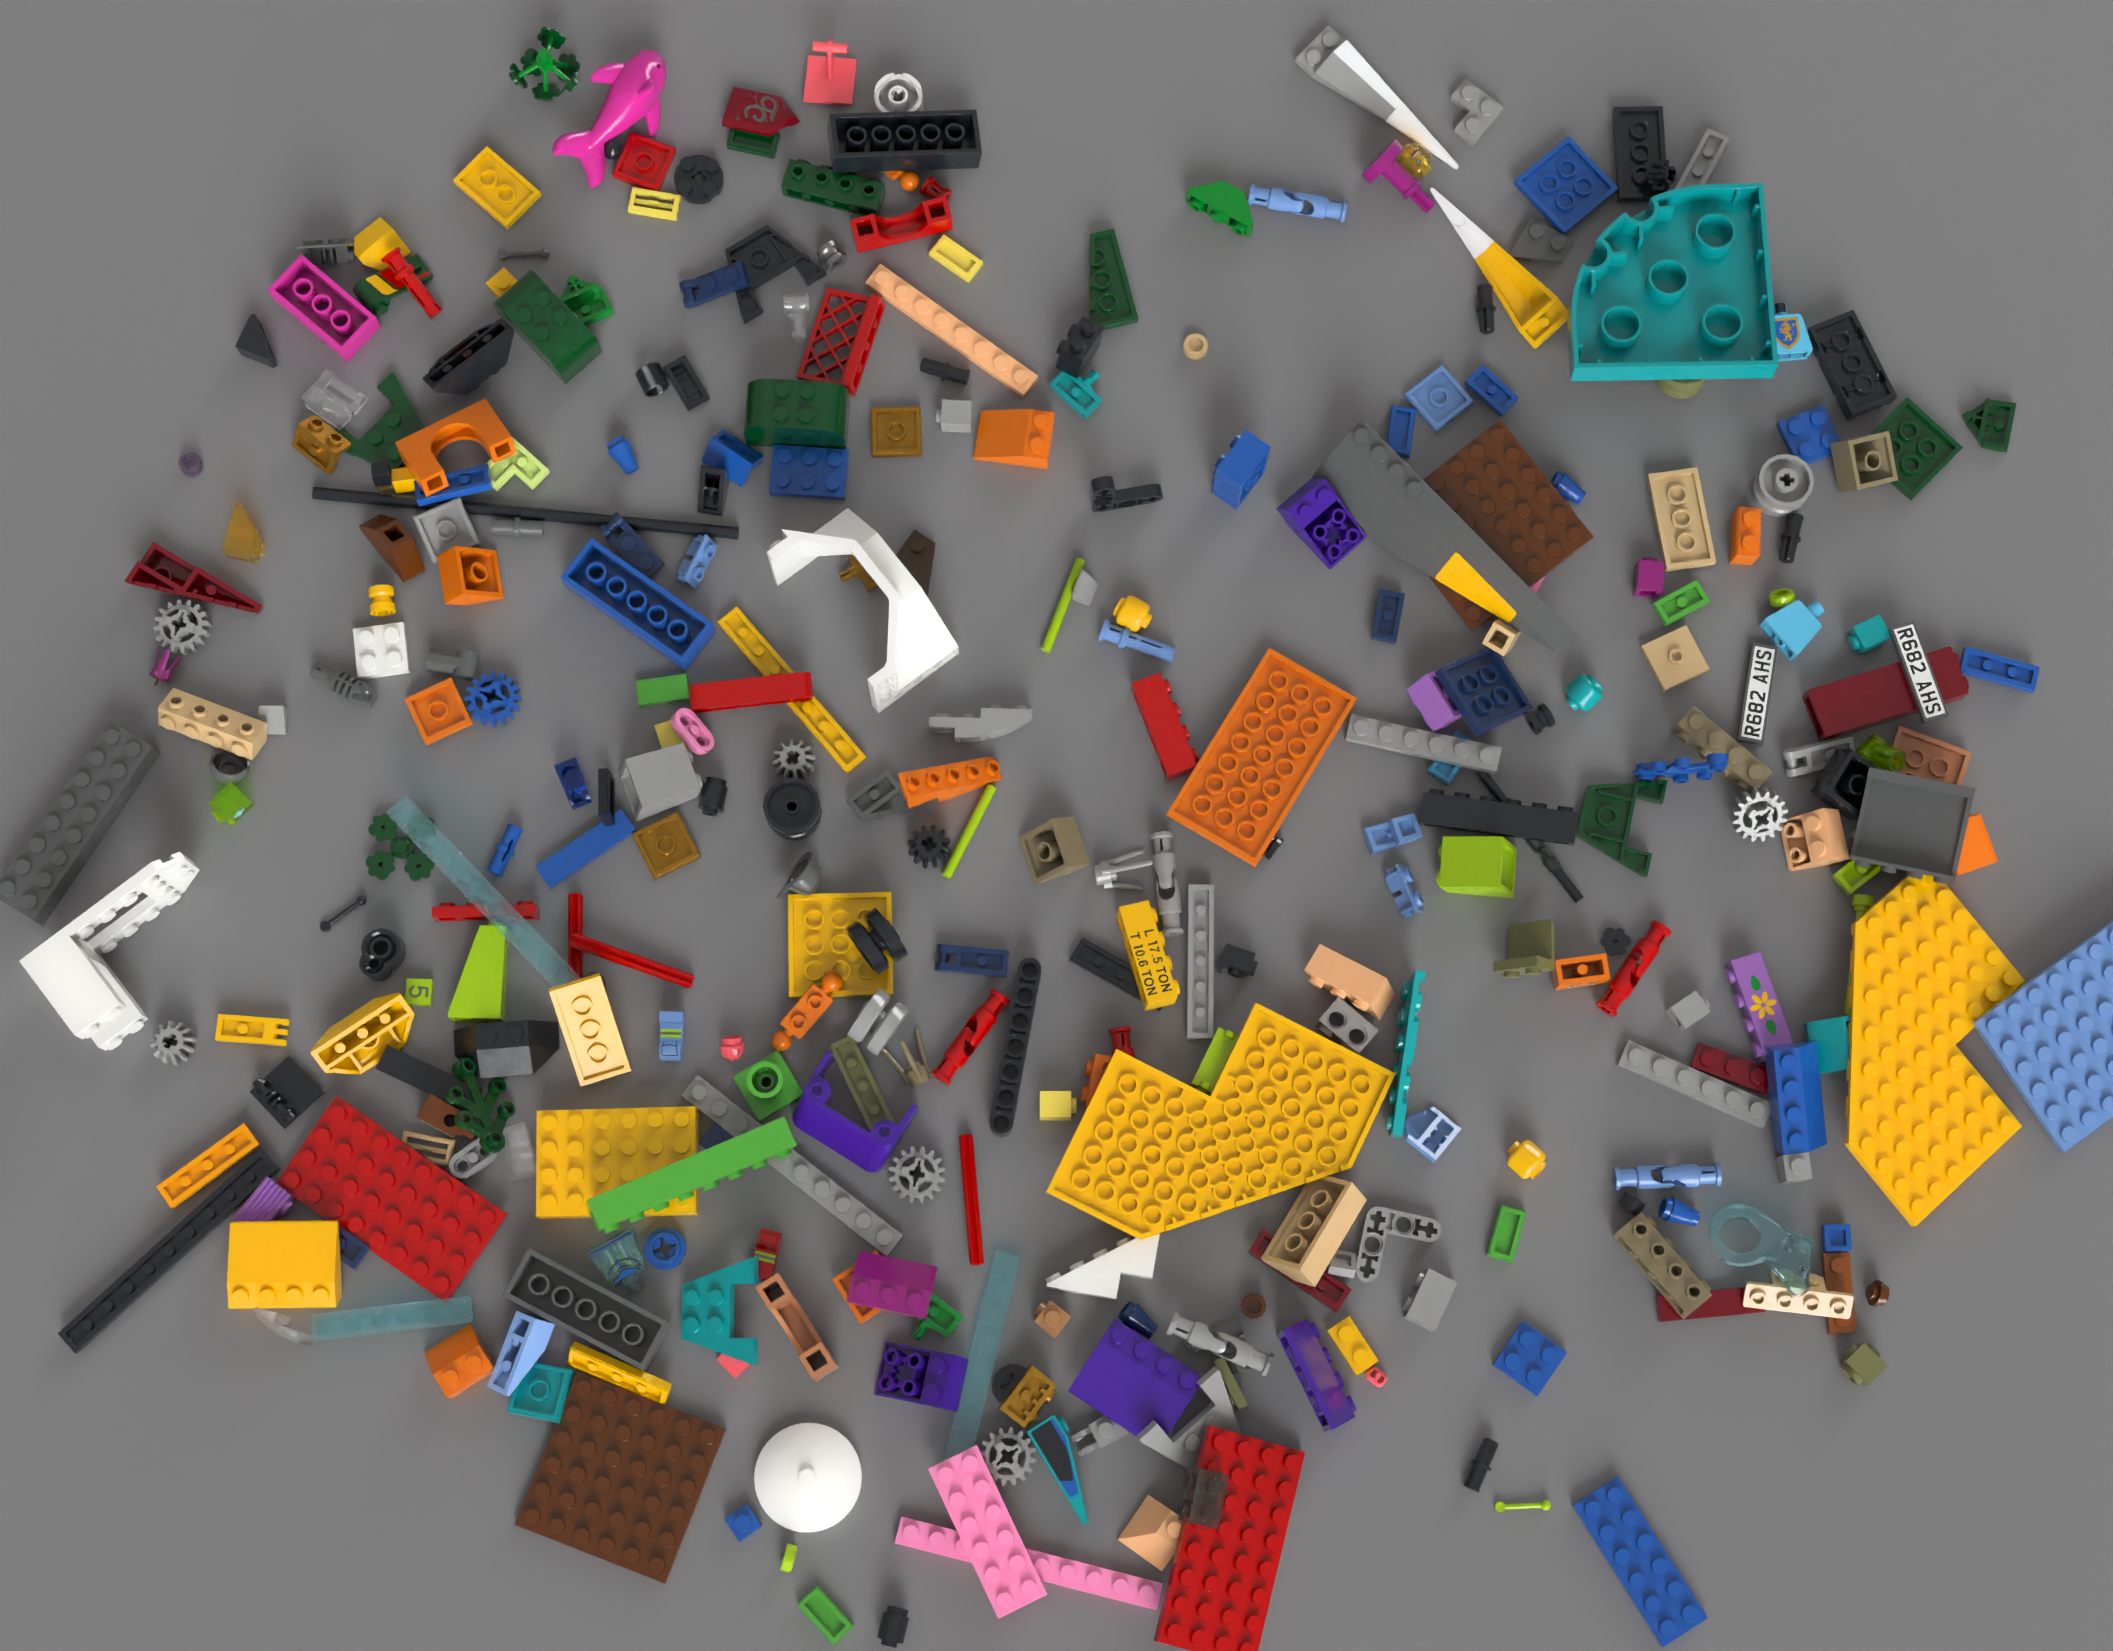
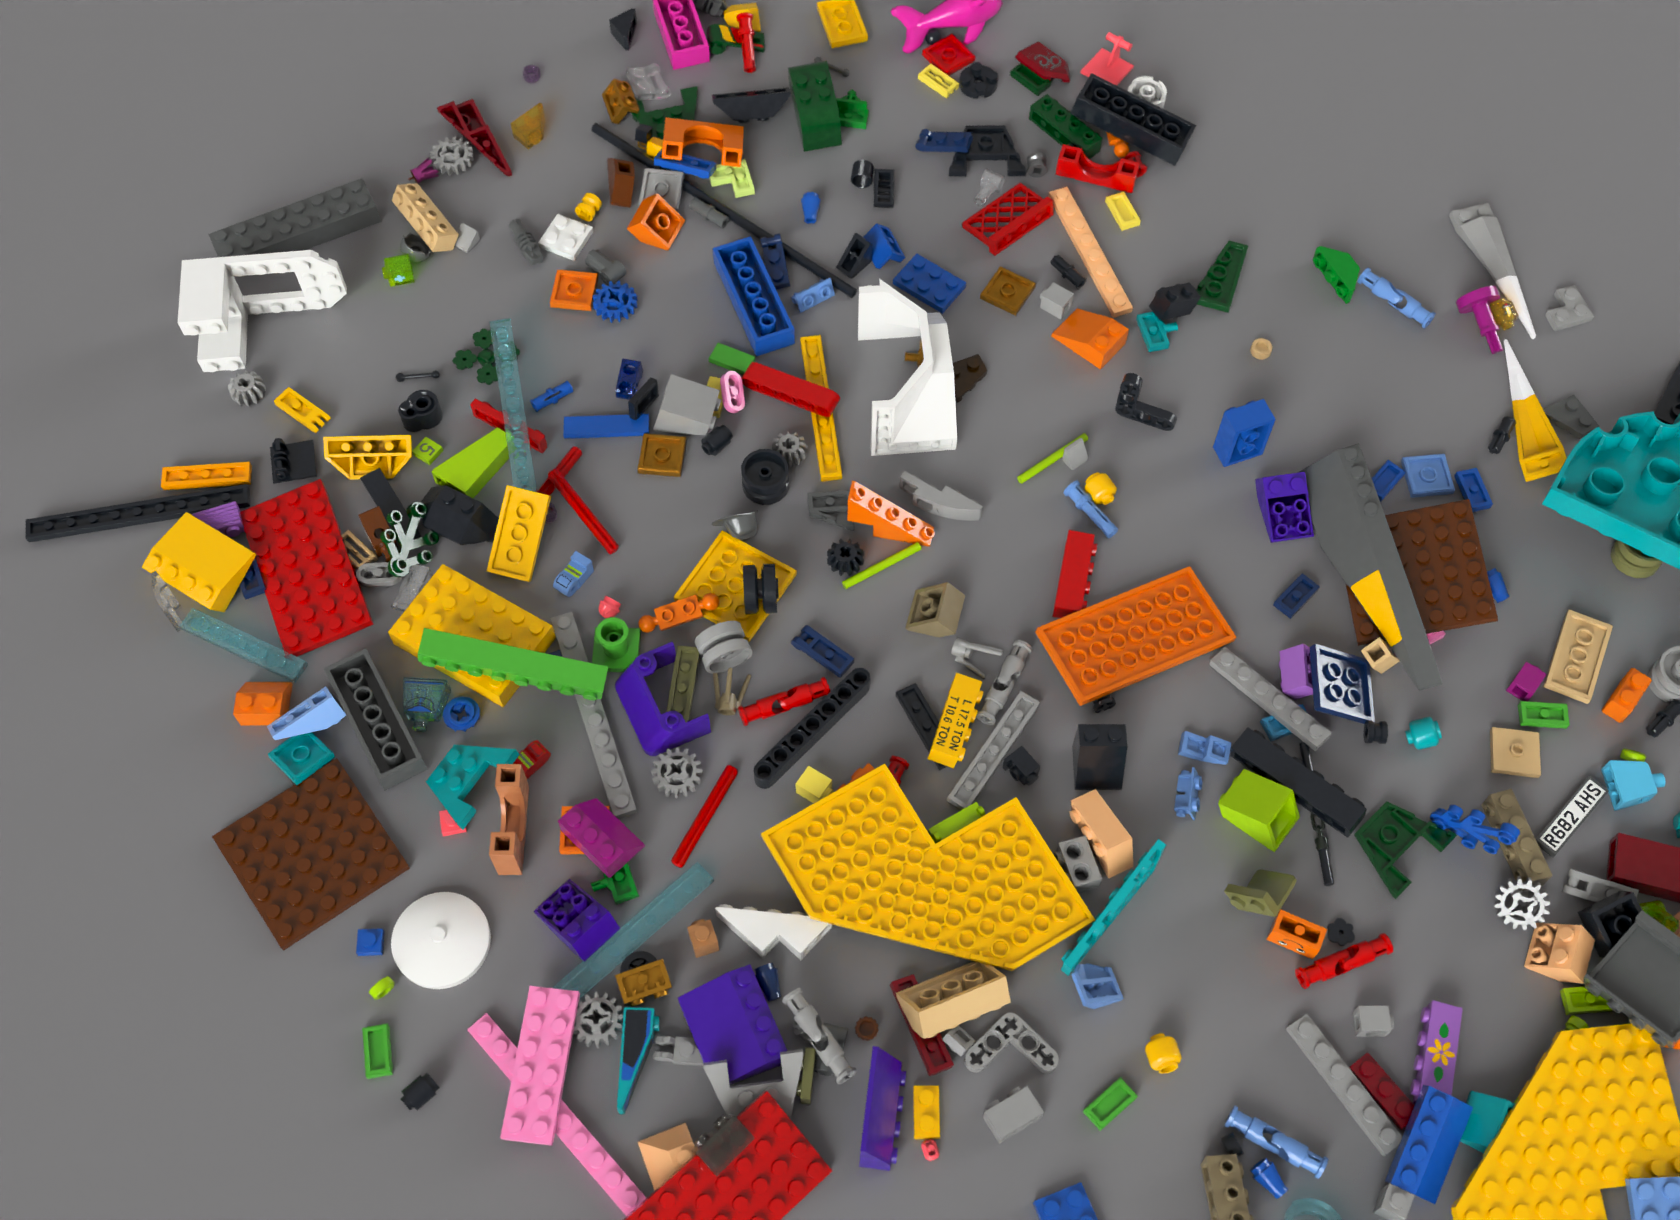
camera: 35 degrees right, 15 degrees down
yellow tile [567,1341,672,1405] -> none
dark green brick [744,379,850,449] -> none
blue plate [1513,136,1619,235] -> none
none -> black slope [1072,724,1127,790]

